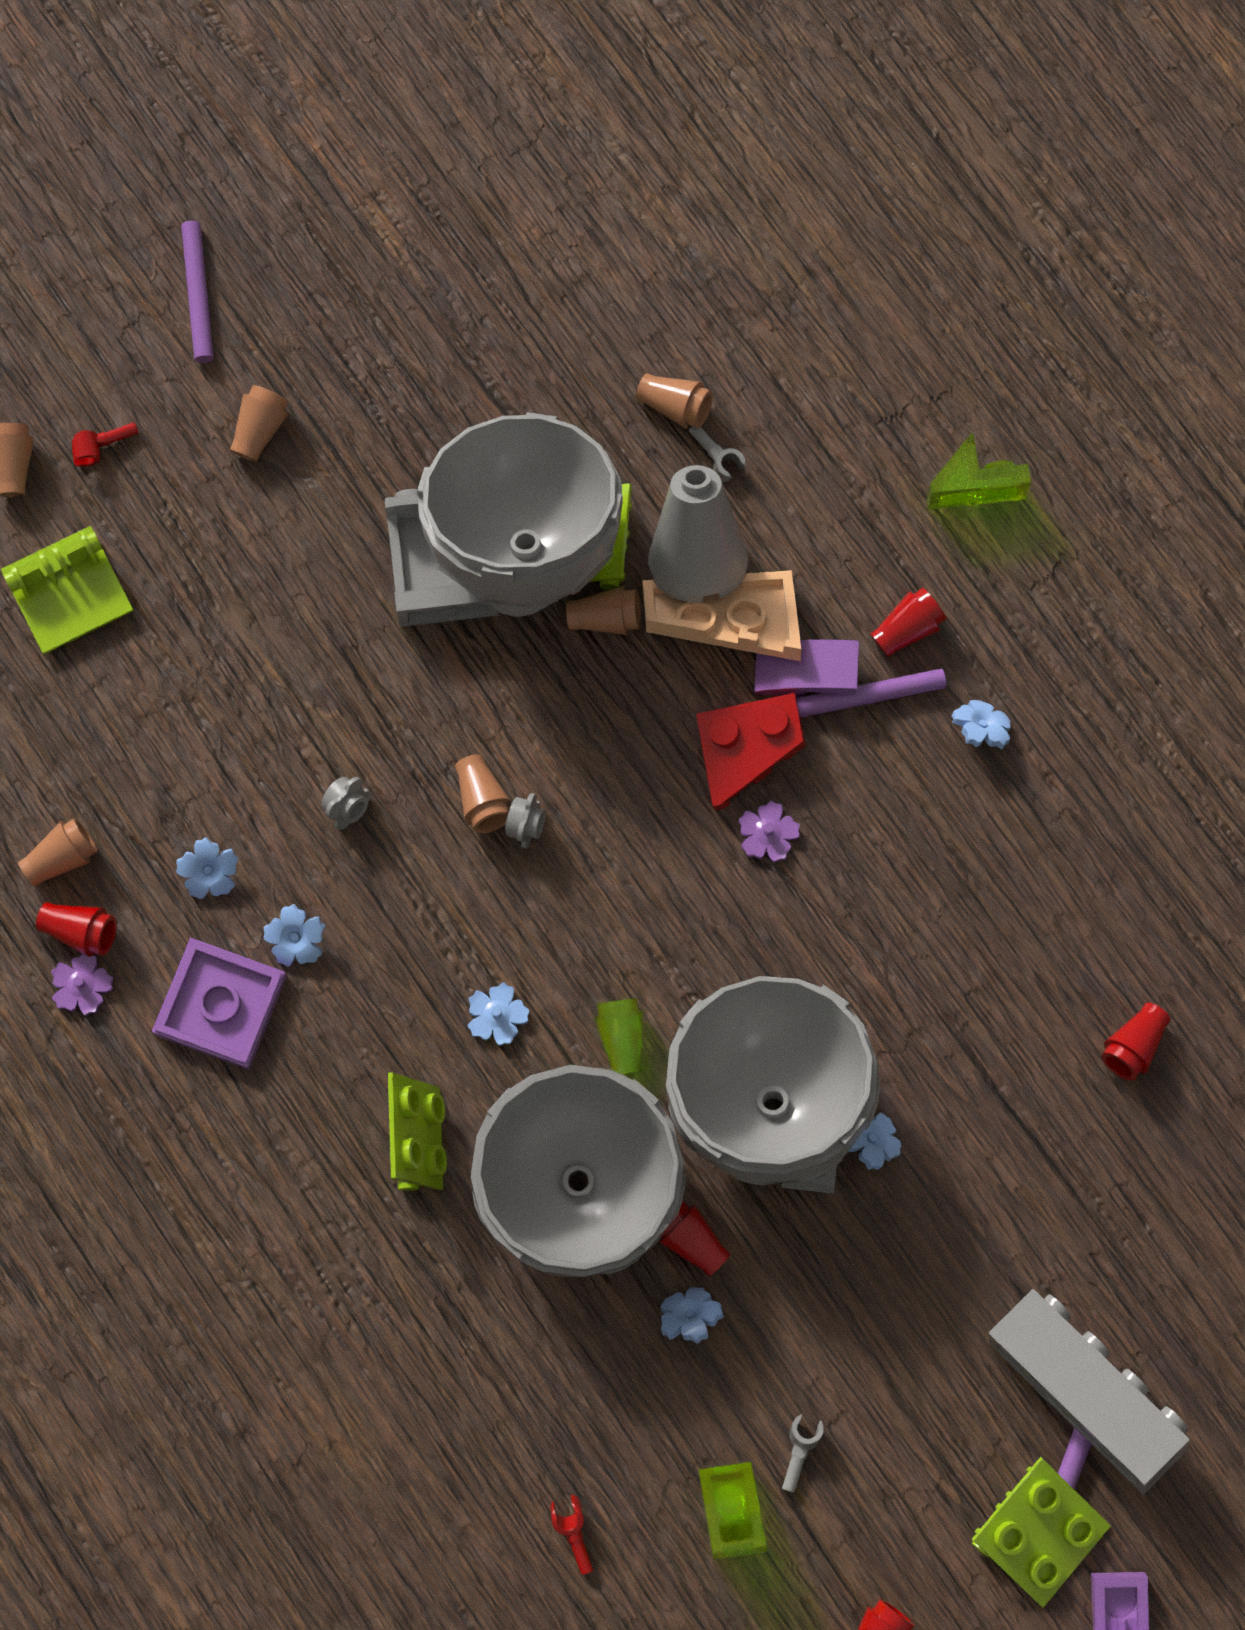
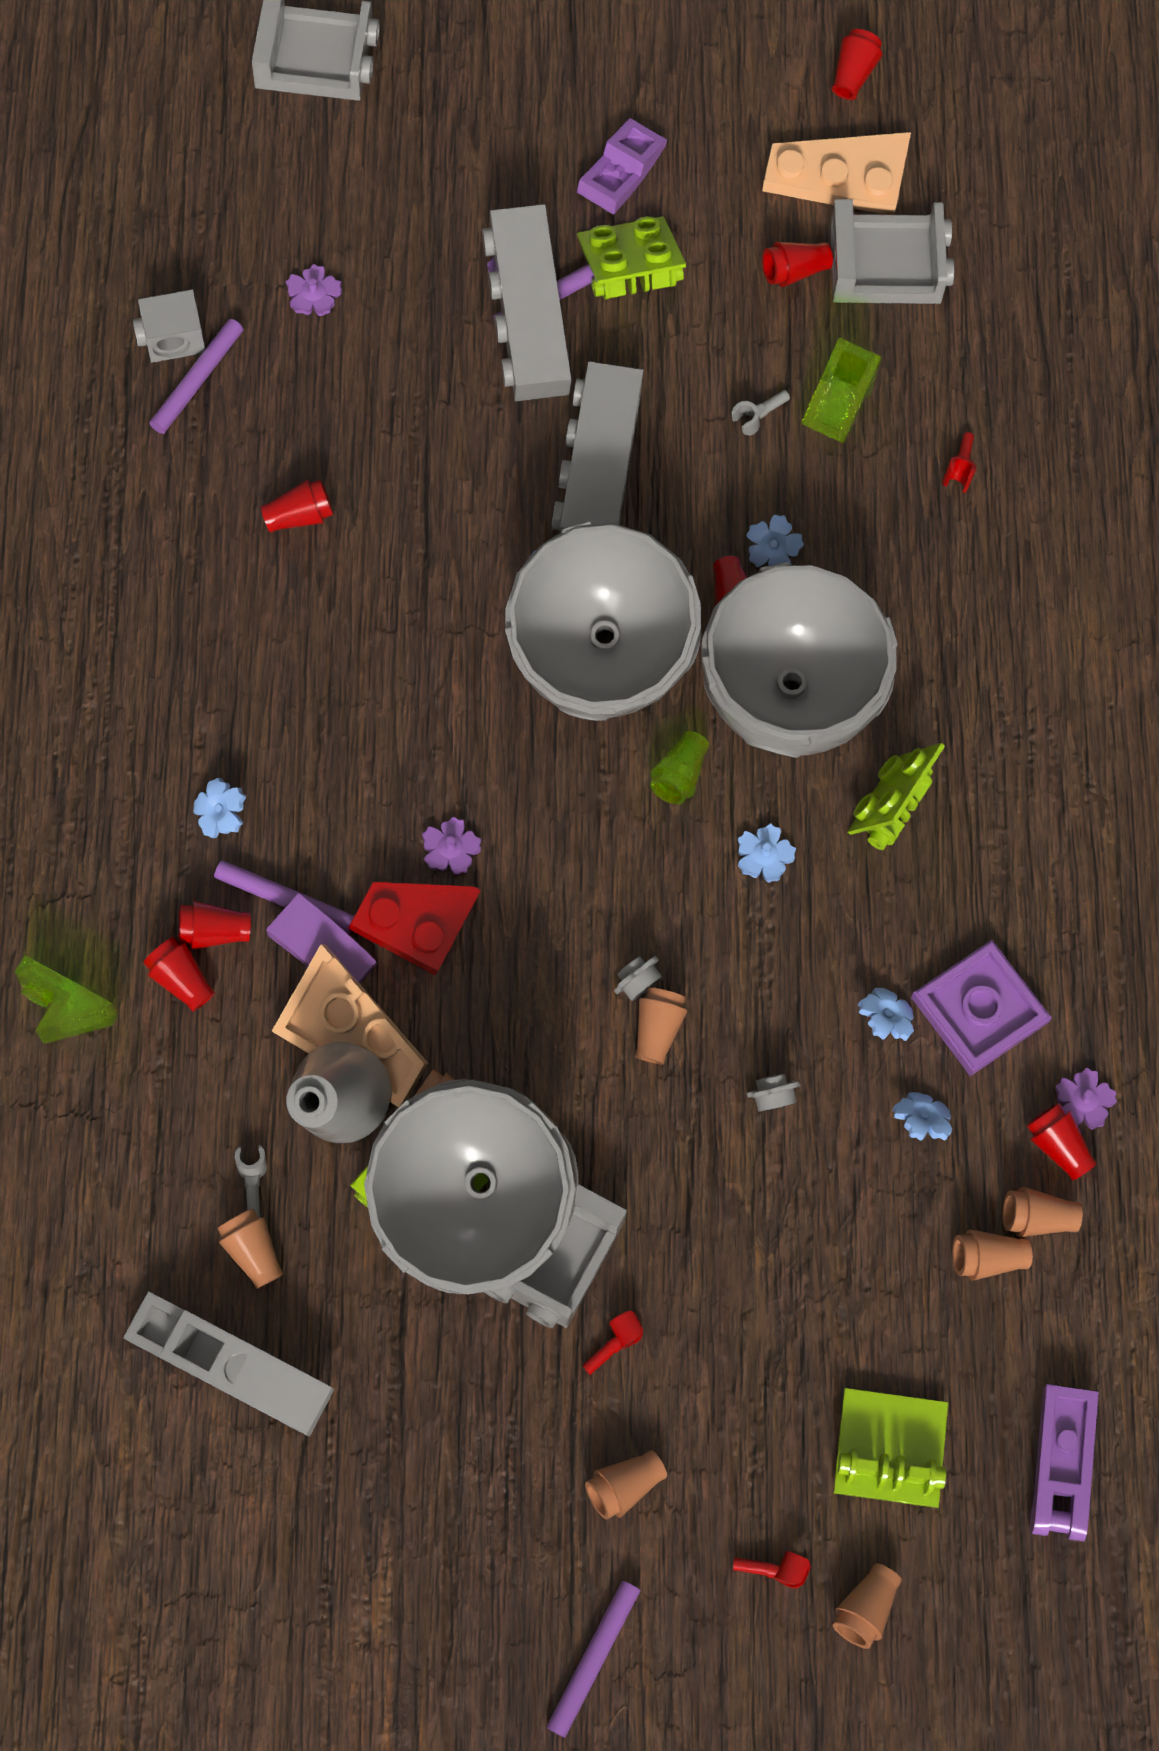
camera: 150 degrees left, 5 degrees down
none -> light grey slope [123,1291,335,1437]
none -> red cone [143,937,216,1012]
none -> light grey brick [551,362,643,534]
none -> red hand [582,1311,643,1375]
none -> nougat cone [952,1229,1033,1281]

